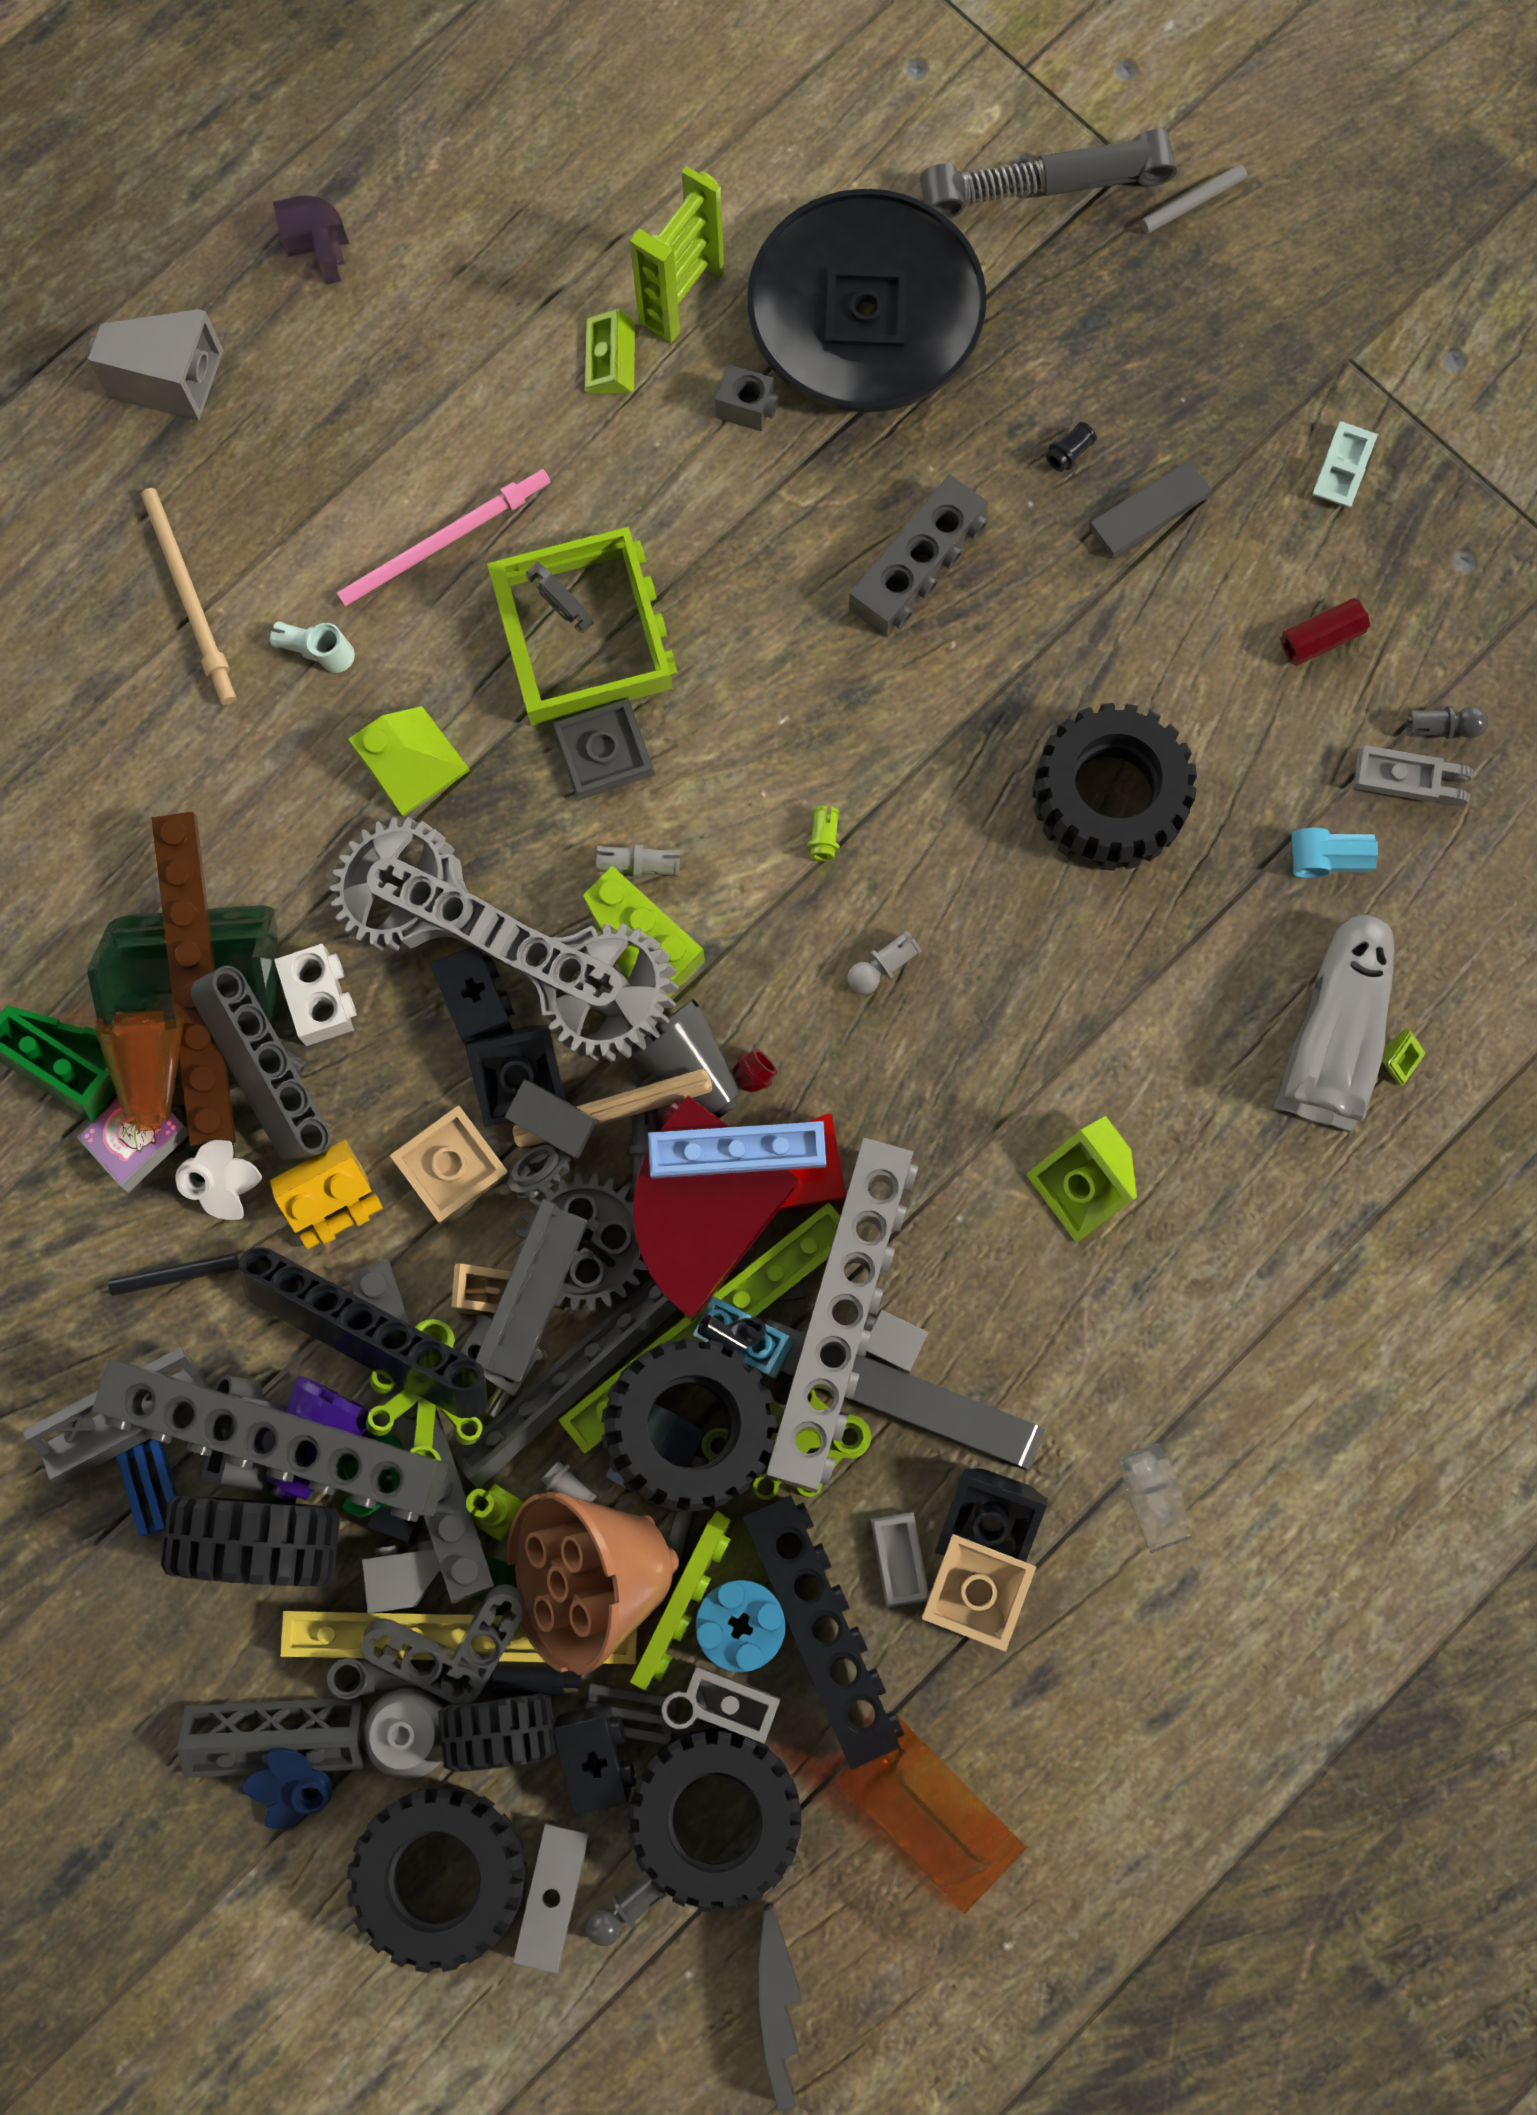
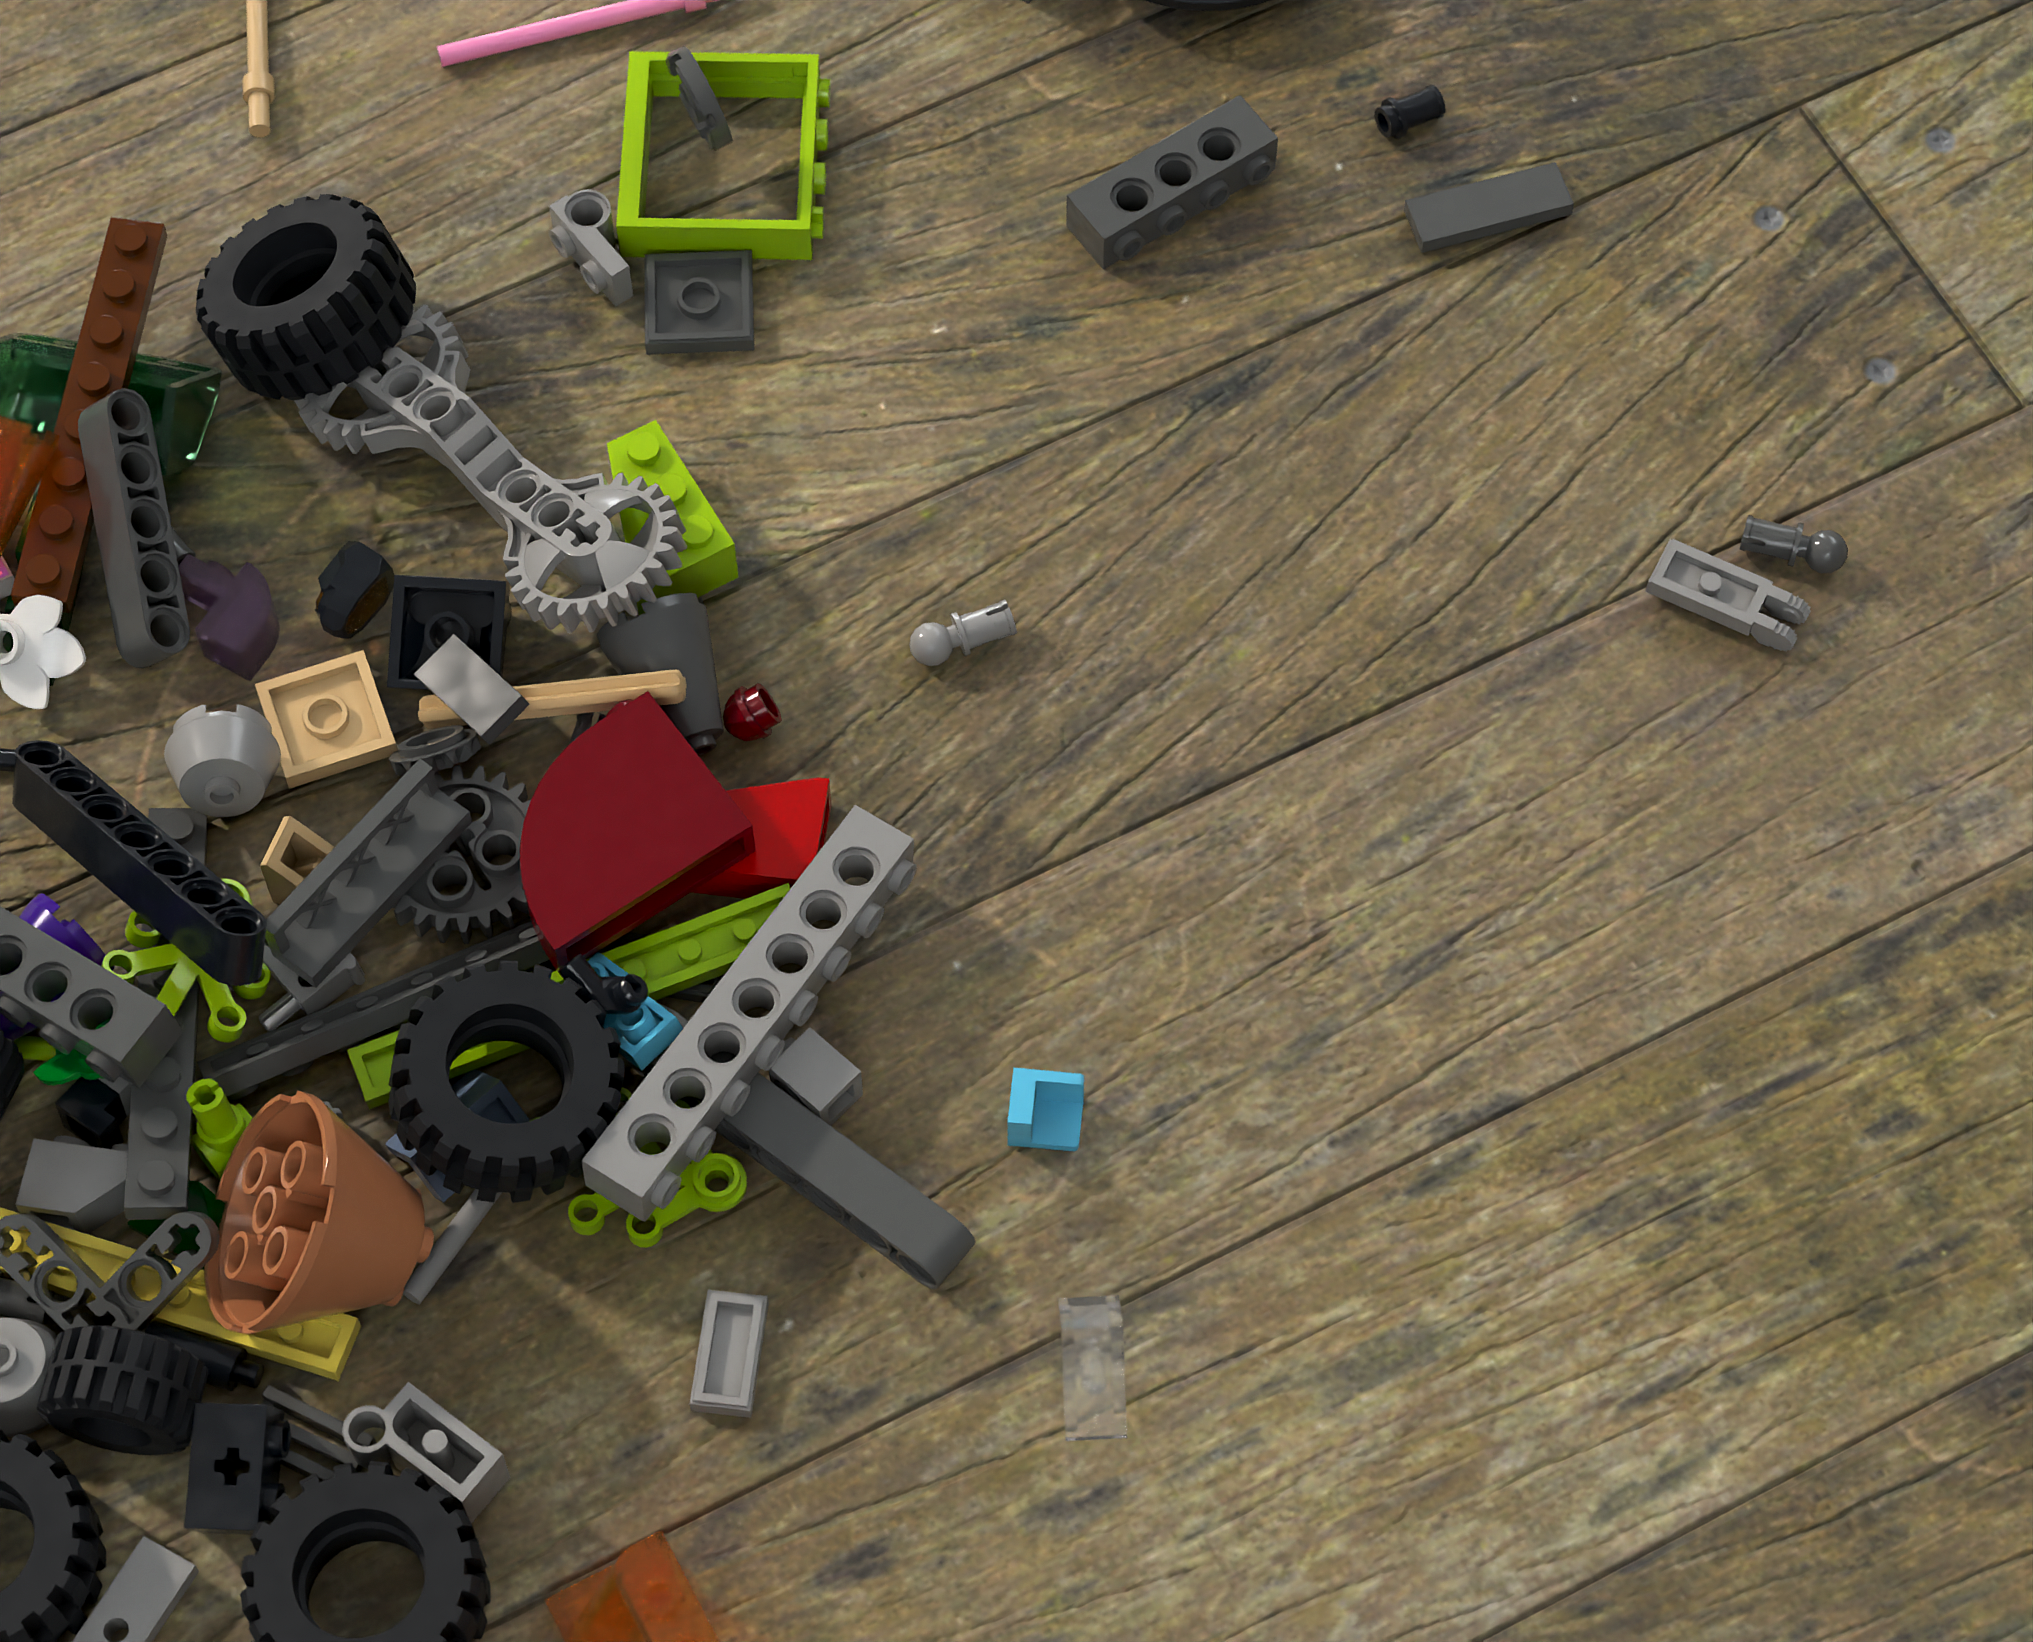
camera: 15 degrees right, 15 degrees down
light aqua pin [270,621,355,673] -> none
yellow brick [270,1139,383,1250] -> none
white brick [274,944,357,1046] -> none
lime slope [348,706,470,818] -> none
black brick [430,946,515,1046] -> none
light grey pin [596,844,680,878] -> none
lime wing [630,1506,735,1691] -> none
light blue tile [648,1121,826,1178] -> none
dark azure brick [696,1580,785,1672] -> none
black brick [743,1495,905,1770] -> none
lime pin [807,806,840,862] -> none
tan slope [921,1534,1036,1652] -> none
black slope [935,1468,1048,1562] -> none
lime slope [1026,1116,1137,1243] -> none
black tyre [1032,703,1197,871] -> none
light grey piece [1273,915,1395,1133] -> none
dark red axle [1280,598,1371,666] -> none
medium azure piece [1292,828,1378,878] -> none
light aqua slope [1312,421,1378,508] -> none
lime slope [1382,1029,1425,1086] -> none
none -> light grey cone [164,704,281,817]
none -> clear purple brick [178,554,280,681]
none -> black tyre [196,194,416,400]
none -> black rock [315,541,394,639]
none -> light grey plate [549,190,633,307]
none -> medium azure panel [1007,1067,1085,1151]

